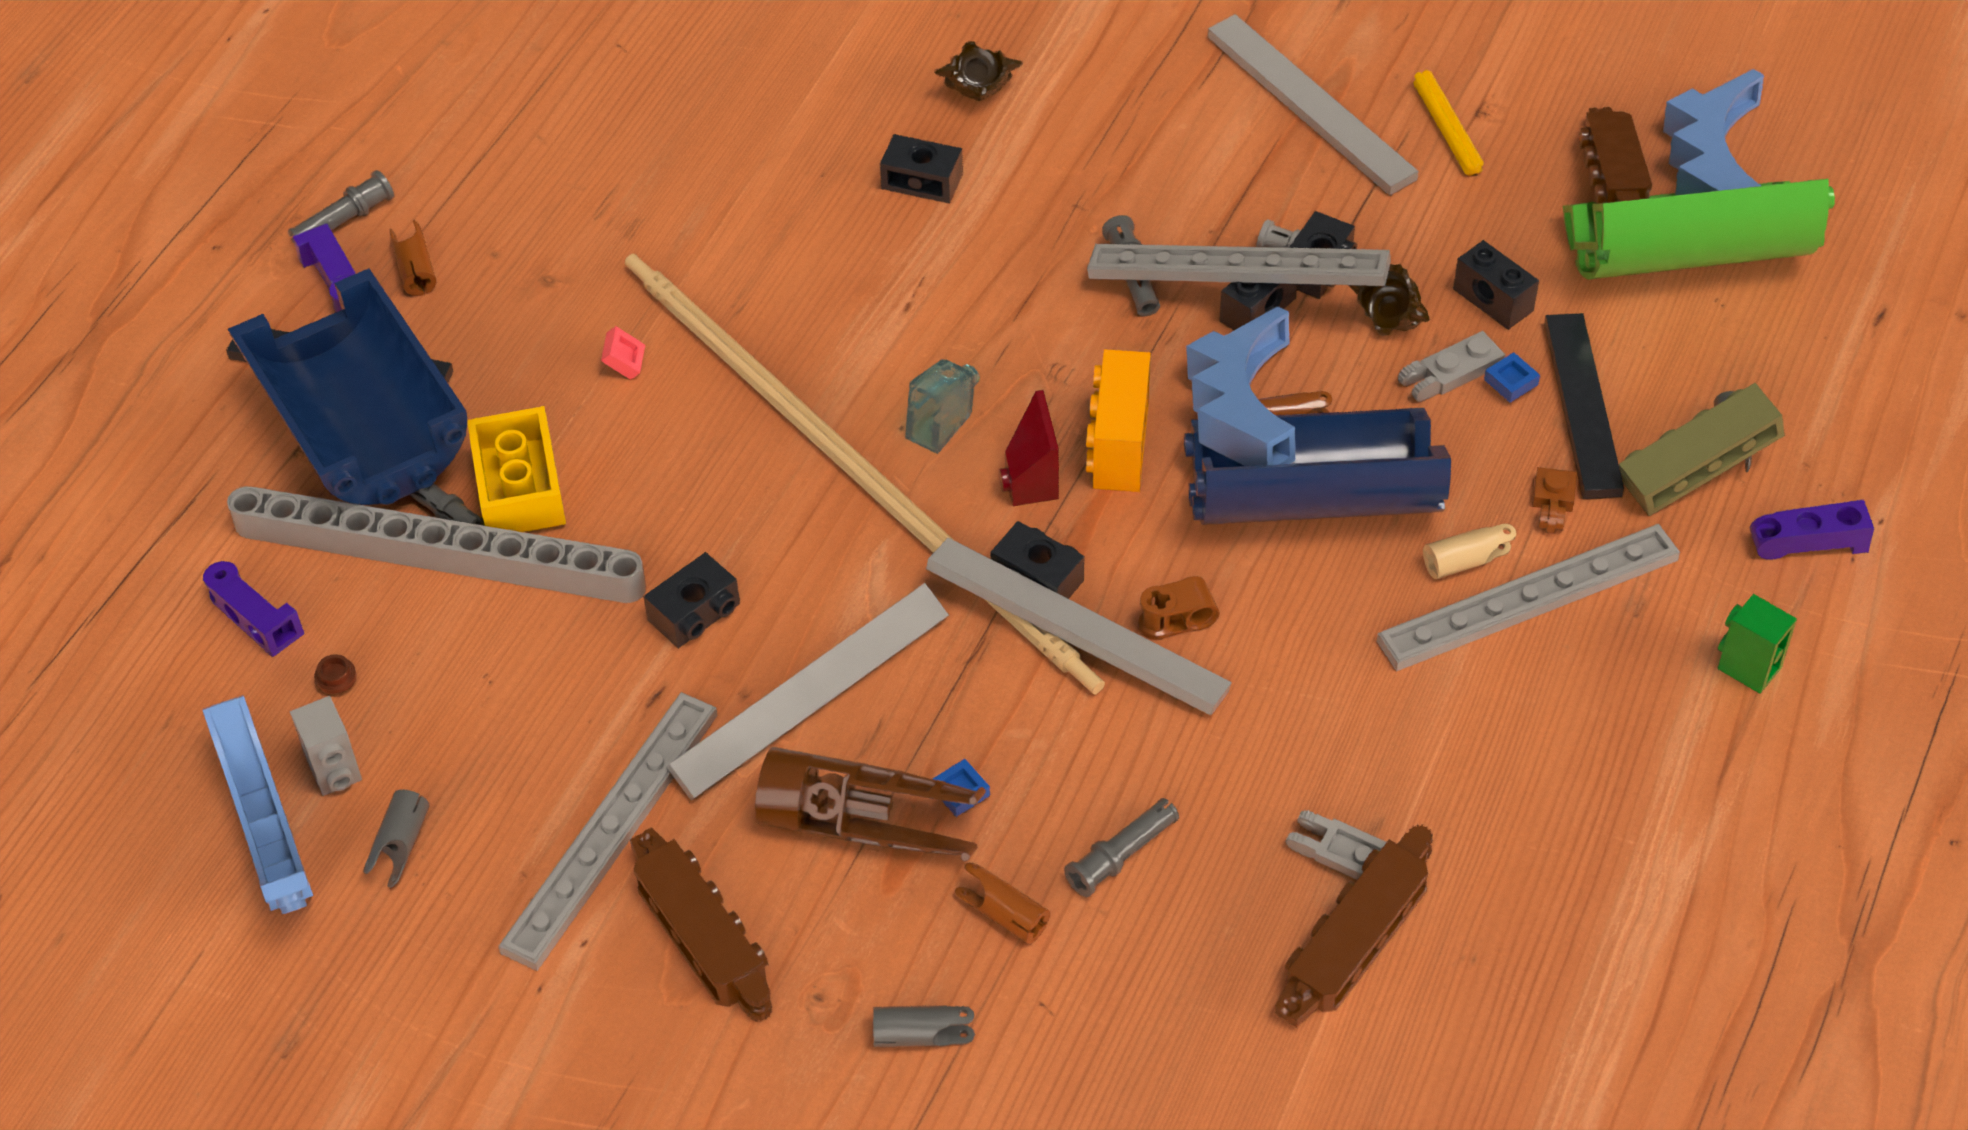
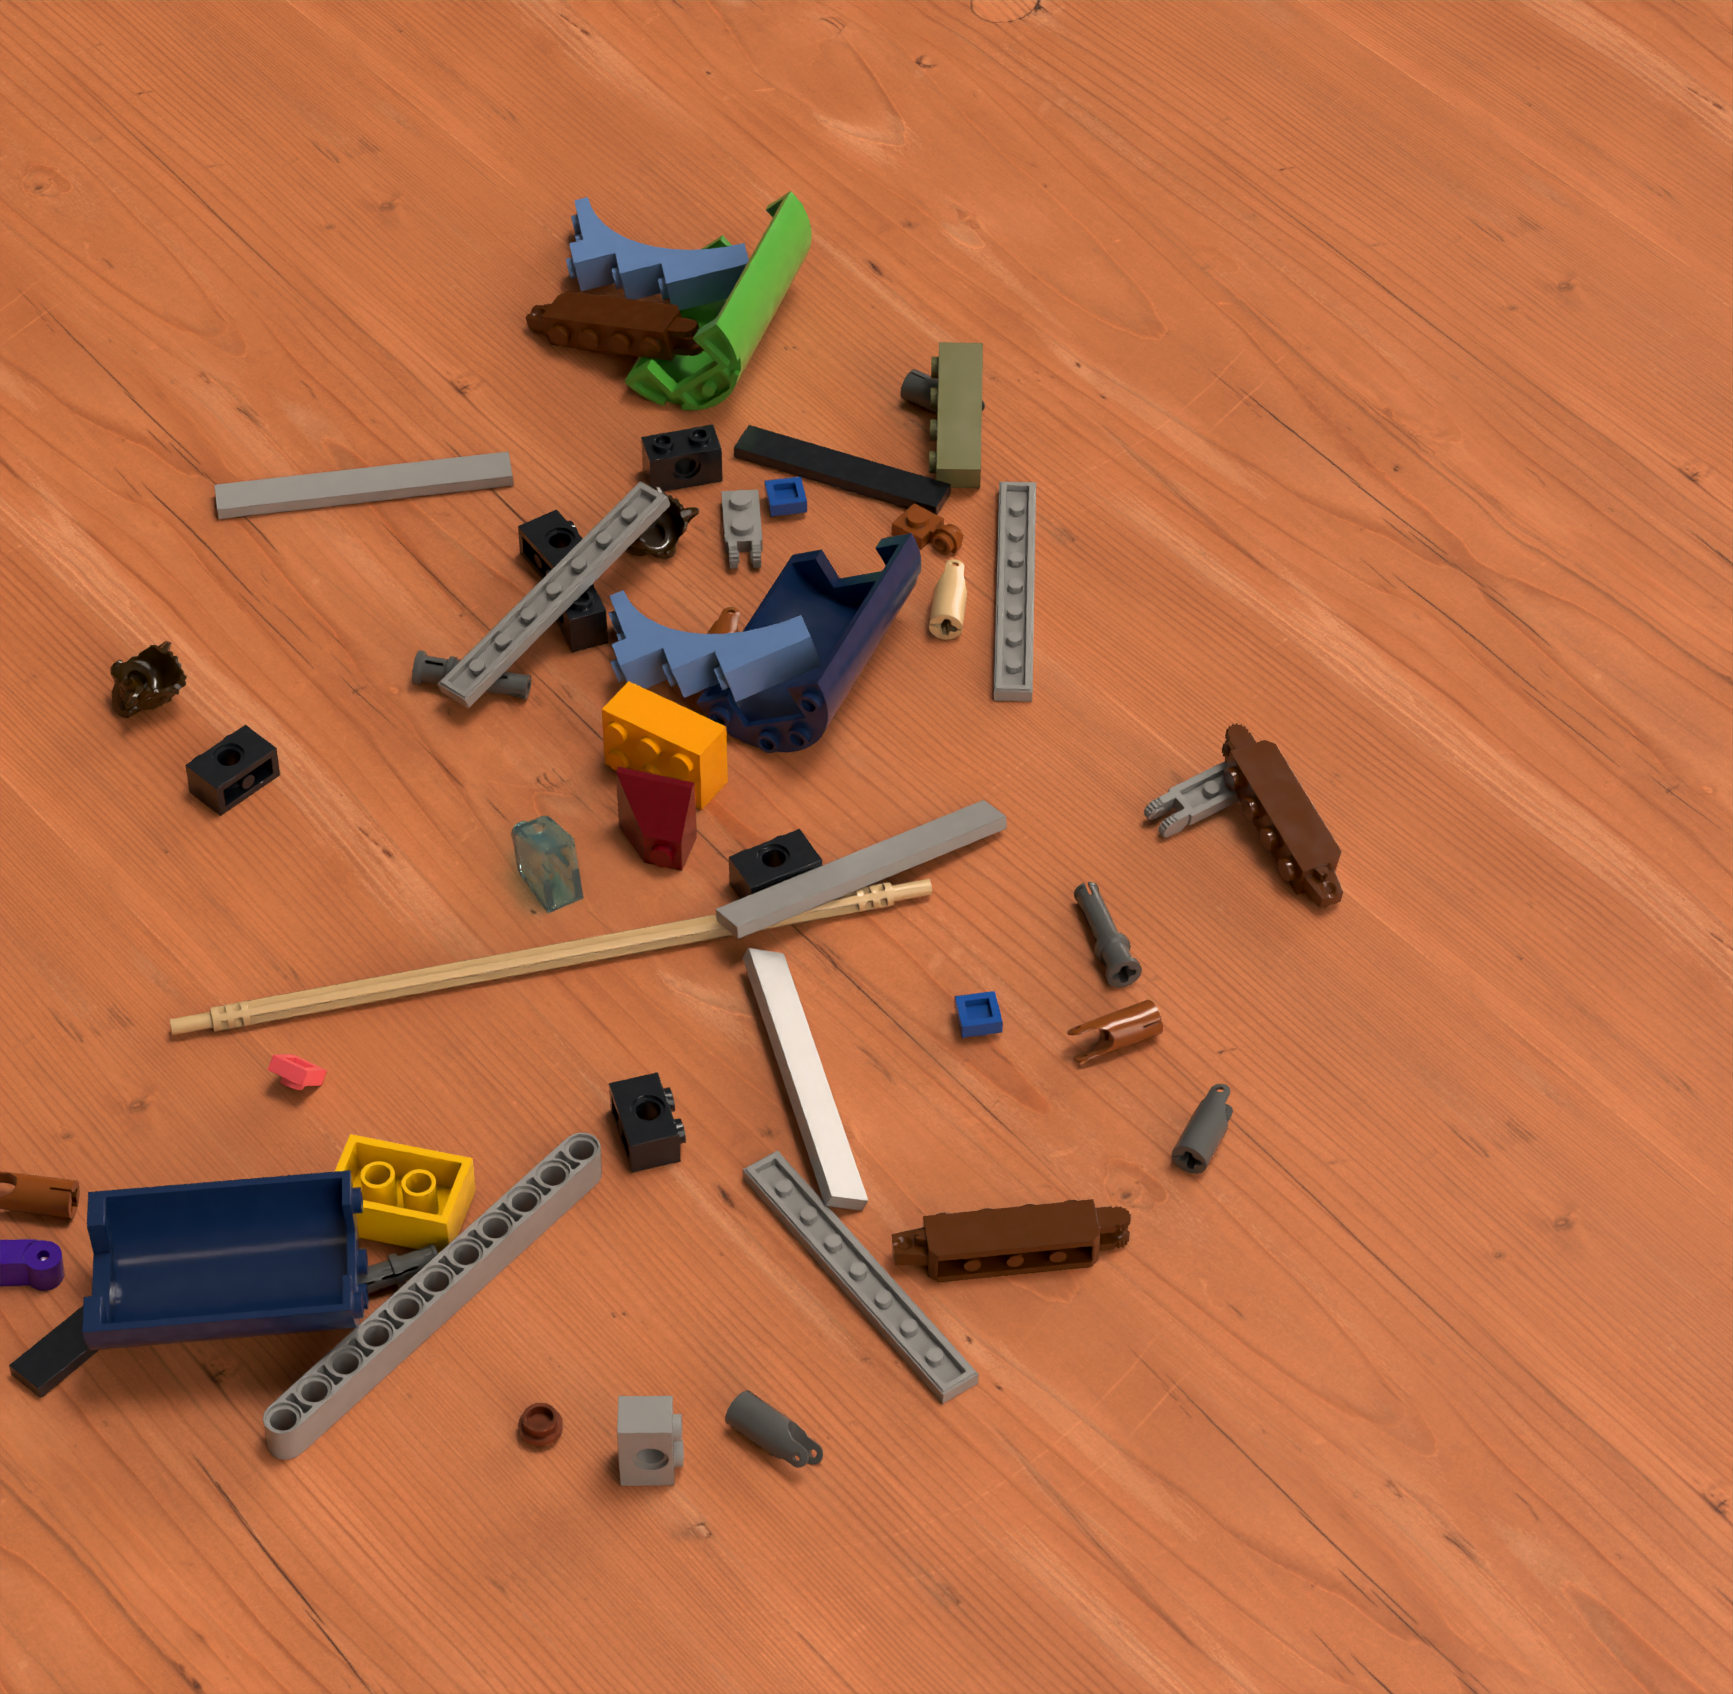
camera: 65 degrees left, 5 degrees down
medium blue arch [202,695,313,914] -> none
dark purple leg [203,561,305,657] -> none
reddish brown piece [755,747,986,861] -> none
dark orange piece [1138,576,1220,640] -> none
light grey bush [1256,219,1301,248] -> none
yellow axle [1413,70,1484,176] -> none
green brick [1718,594,1797,694] -> none
dark purple leg [1749,500,1874,560] -> none

